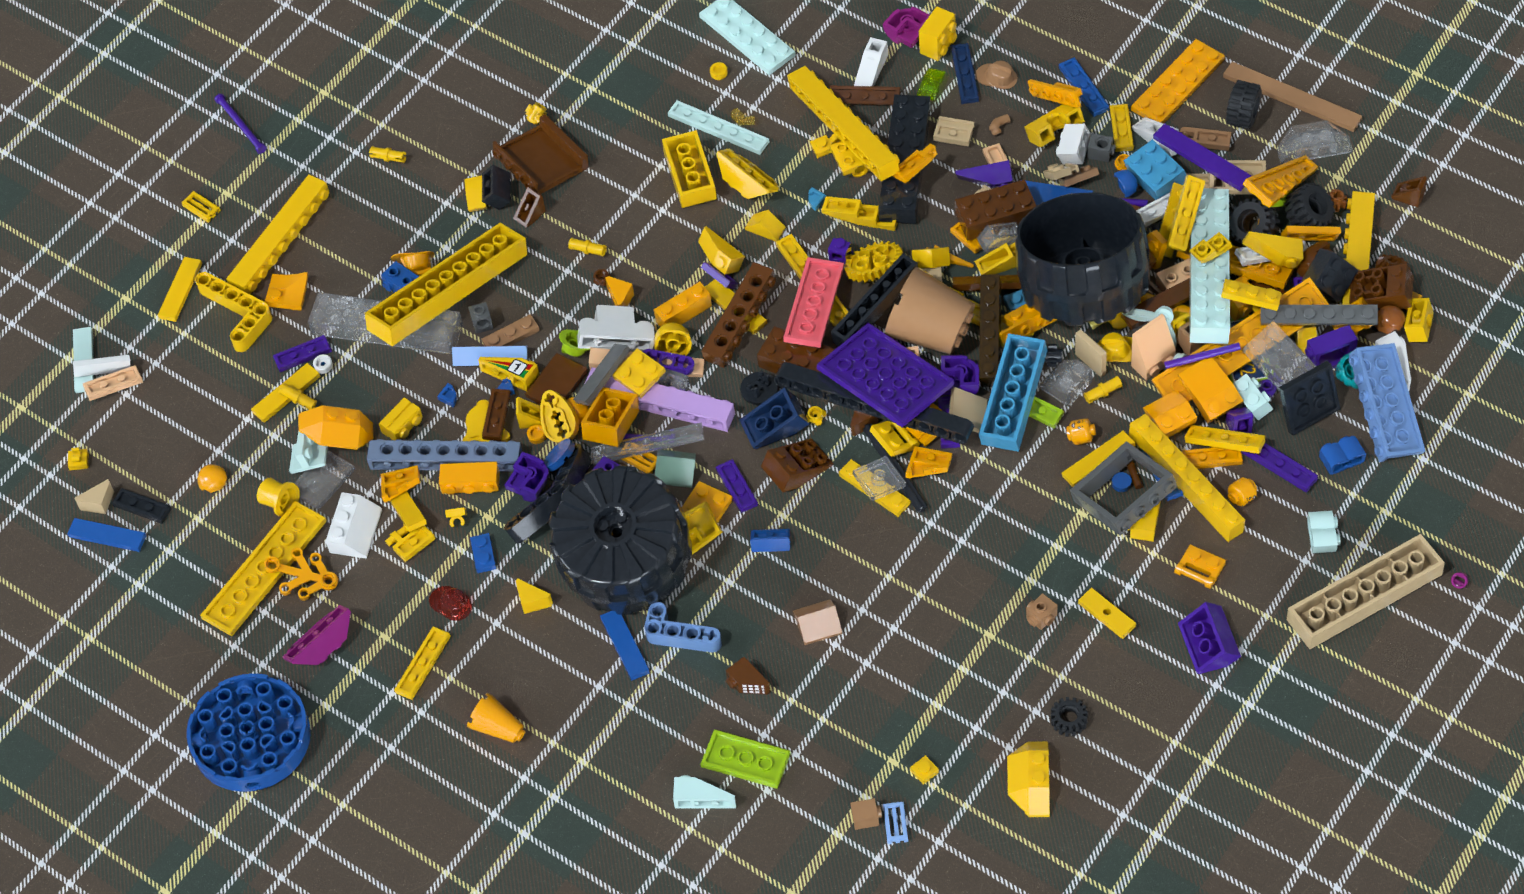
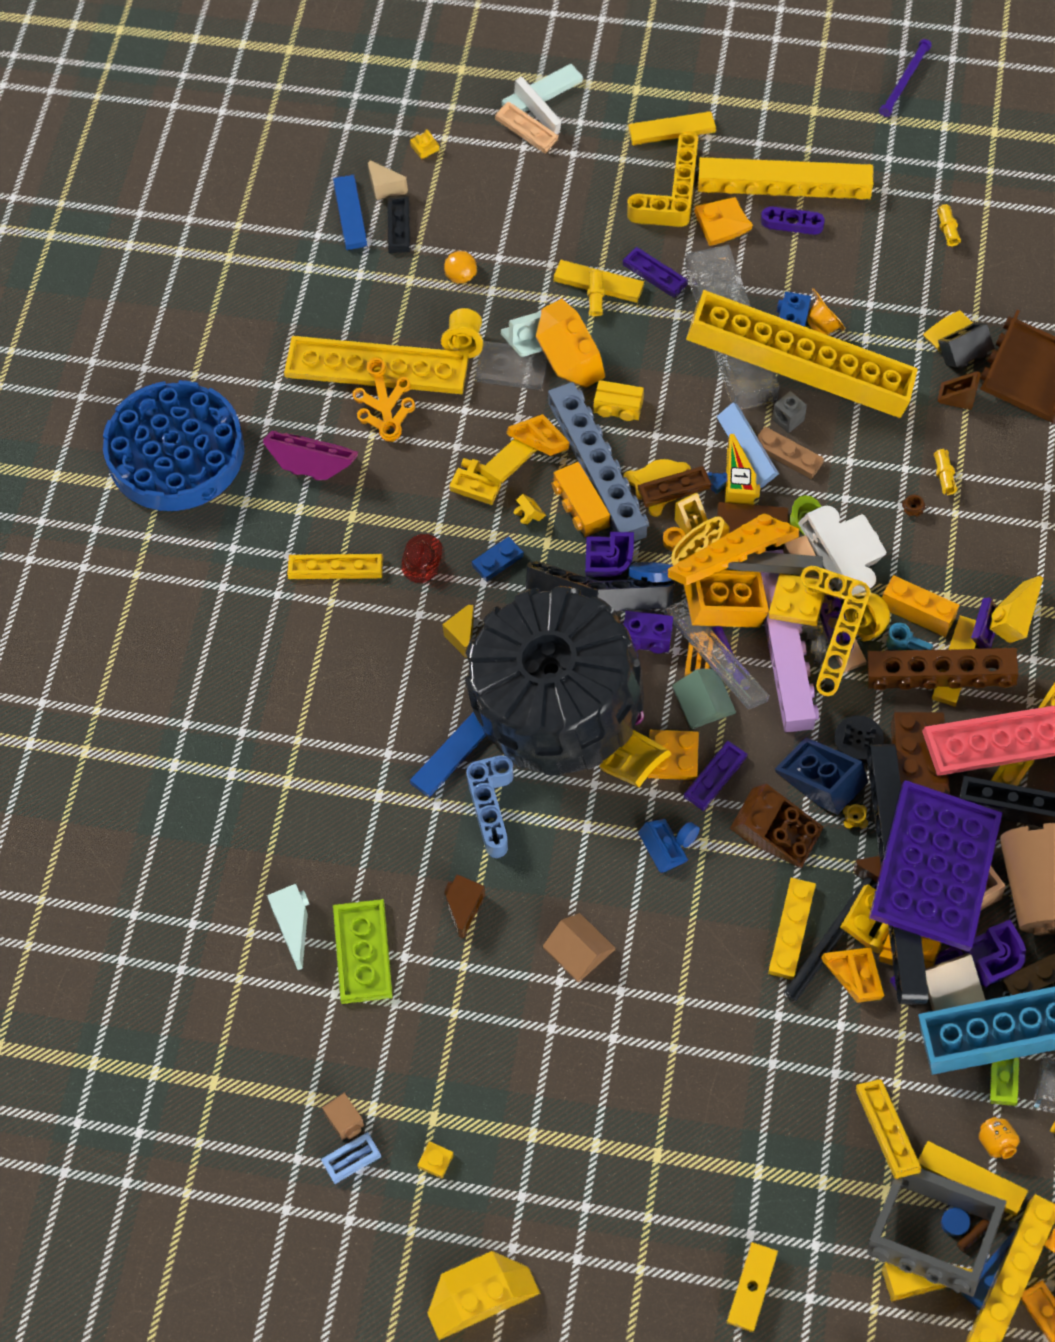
camera: 60 degrees right, 5 degrees up
yellow tile [181,191,221,223] -> none
white tile [313,355,333,374] -> none
white slope [326,492,382,559] -> none
blue tile [437,383,457,408] -> none
light orange cone [467,693,525,743] -> none
light orange slope [605,276,634,306] -> none
clear plate [853,456,906,501] -> none
medium nougat brick [1026,593,1057,630] -> none
black tyre [1051,697,1088,737] -> none
none -> light orange wing [668,514,799,585]
none -> blue tile [676,822,700,848]
none -> dark purple beam [761,207,825,235]
none -> yellow beam [801,566,870,697]
none -> yellow tile [856,1079,921,1179]
none -> dark azure axle [886,623,933,651]

